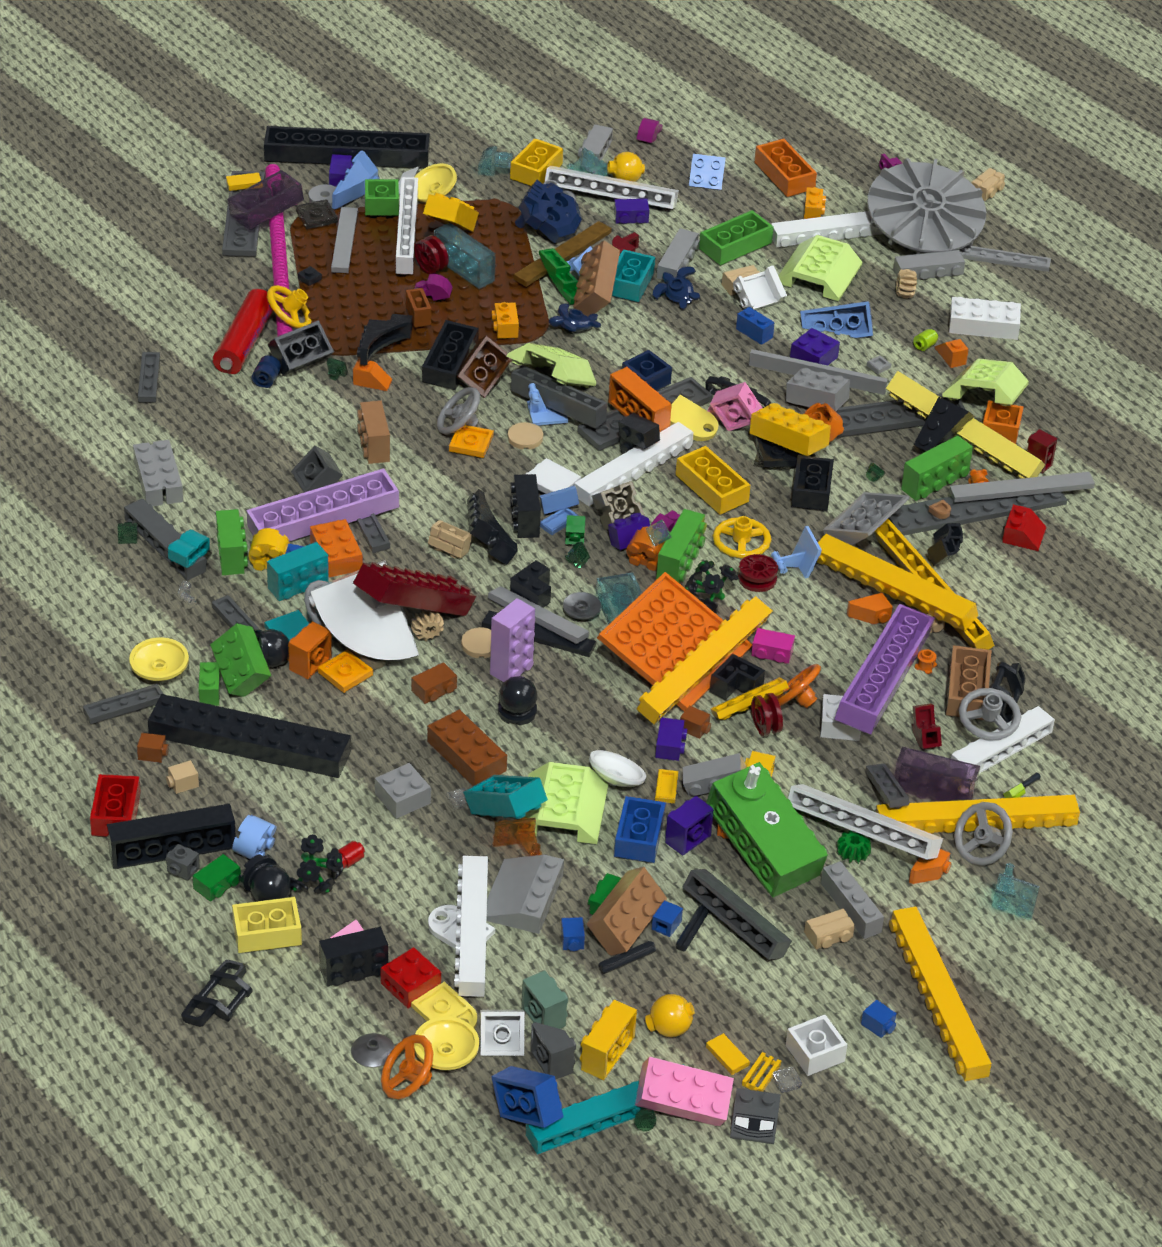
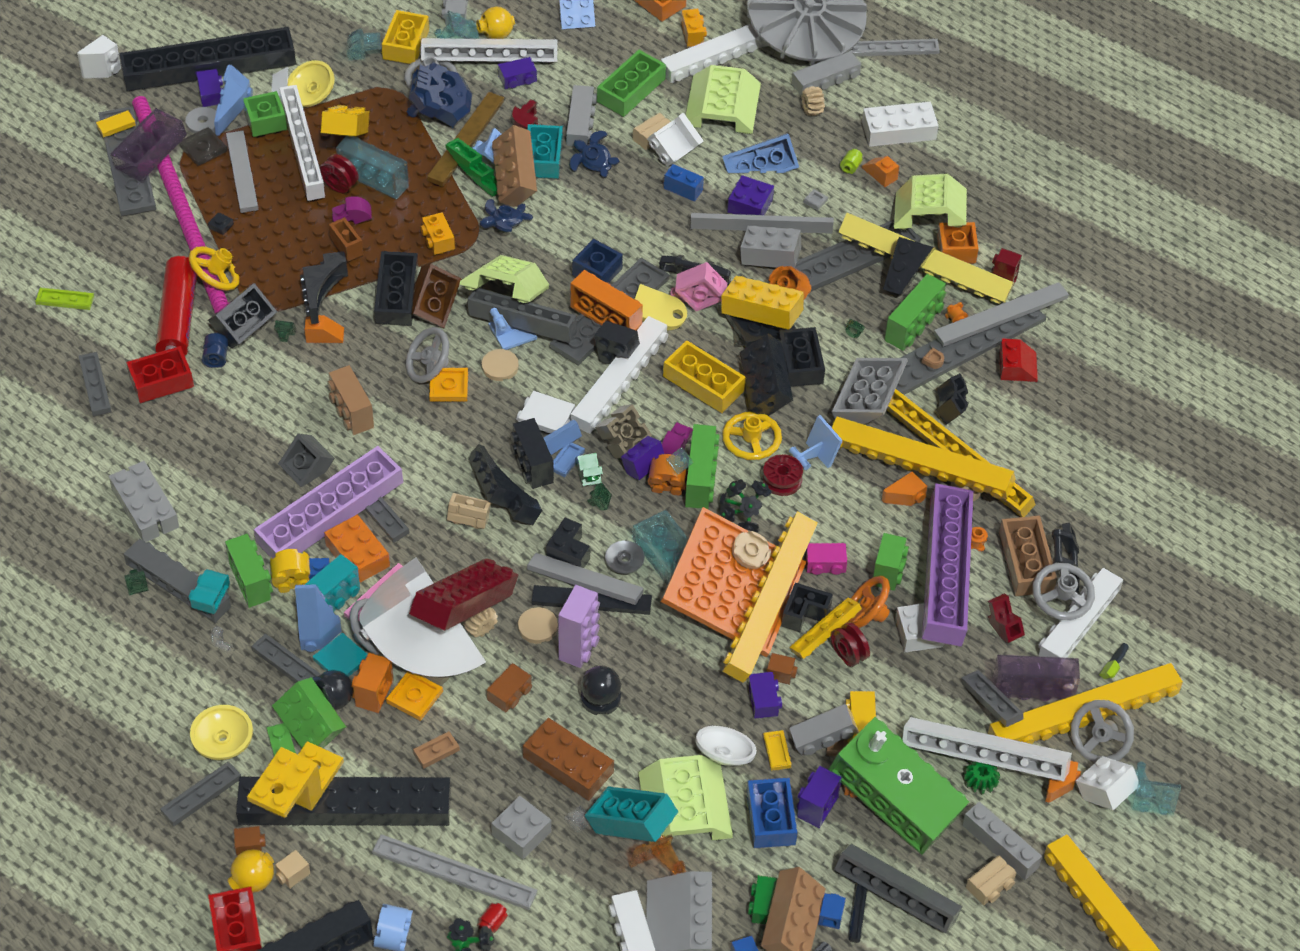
camera: 15 degrees left, 10 degrees up
none -> lime tile [35,287,94,310]
none -> white slope [77,35,121,78]
none -> red brick [126,346,194,403]
none -> yellow brick [228,849,274,893]
none -> yellow bracket [247,741,344,818]
none -> medium blue wedge [295,584,342,652]
none -> light grey tile [372,834,537,910]
none -> medium nougat plate [413,731,460,769]
none -> tan tile [732,531,771,569]
none -> black brick [740,334,793,416]
none -> bright green brick [873,533,909,591]
none -> white brick [1076,756,1140,810]

